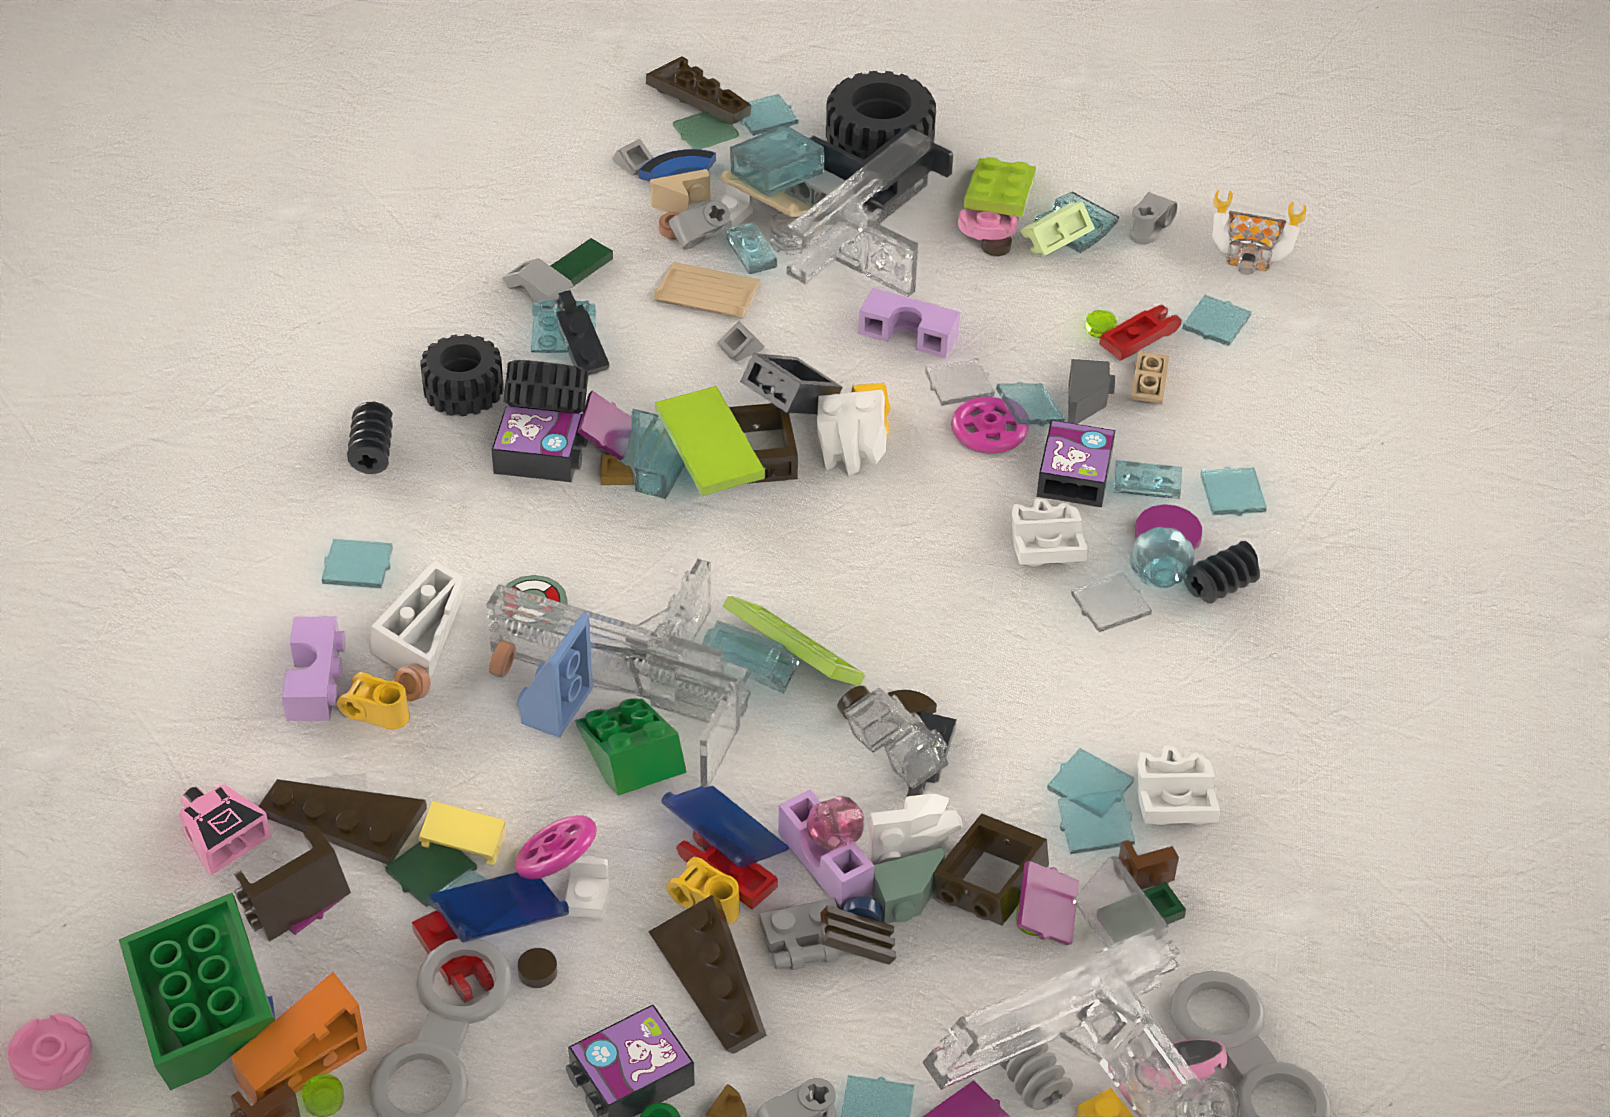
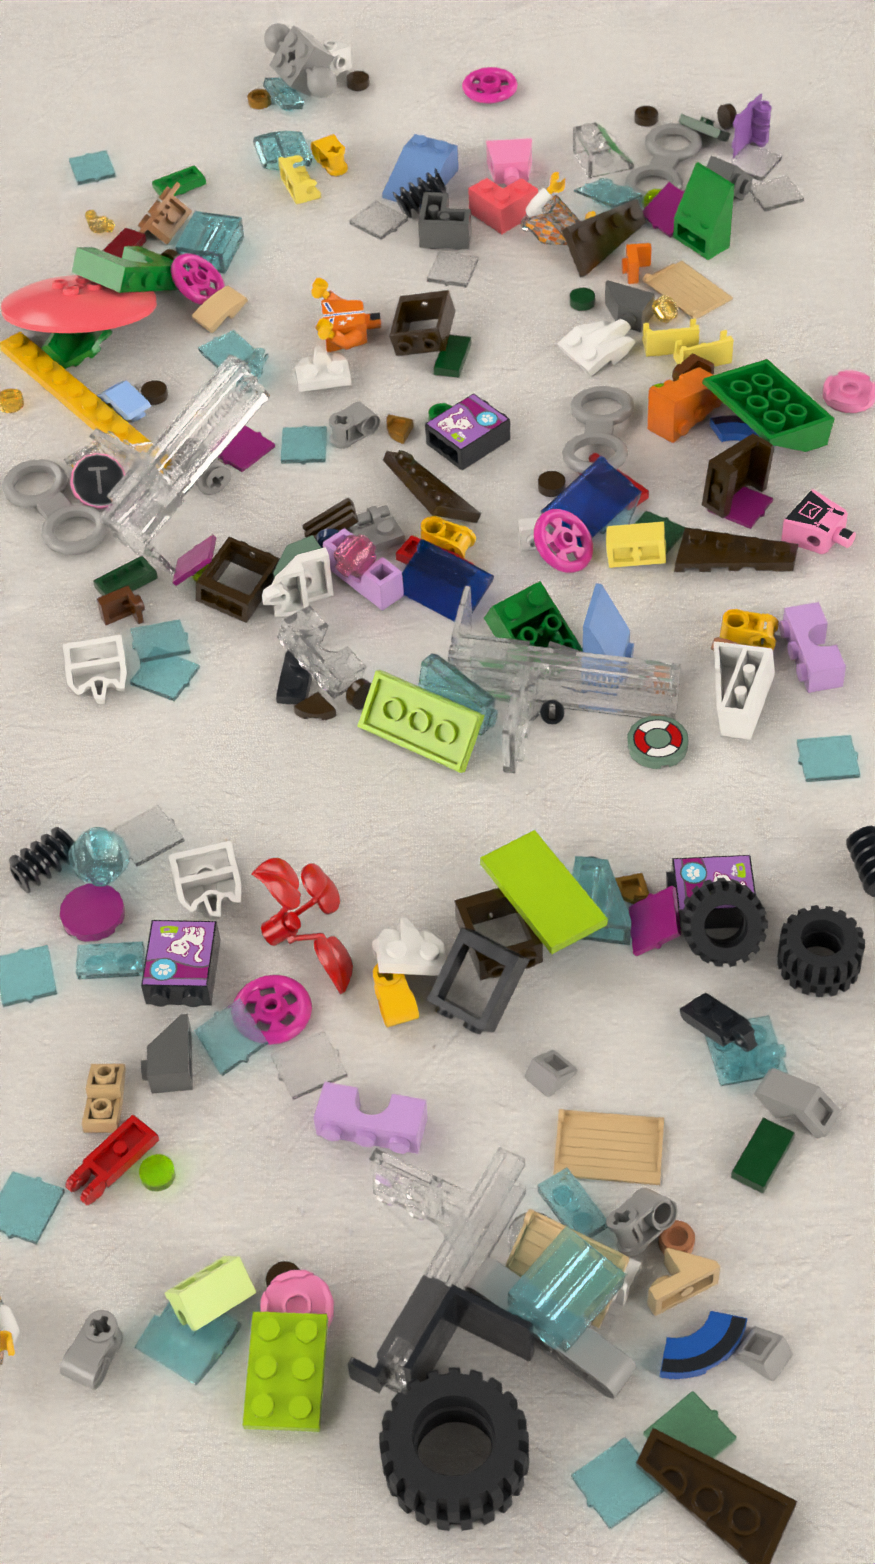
camera: 175 degrees right, 5 degrees up
none -> red plant [251,858,353,995]

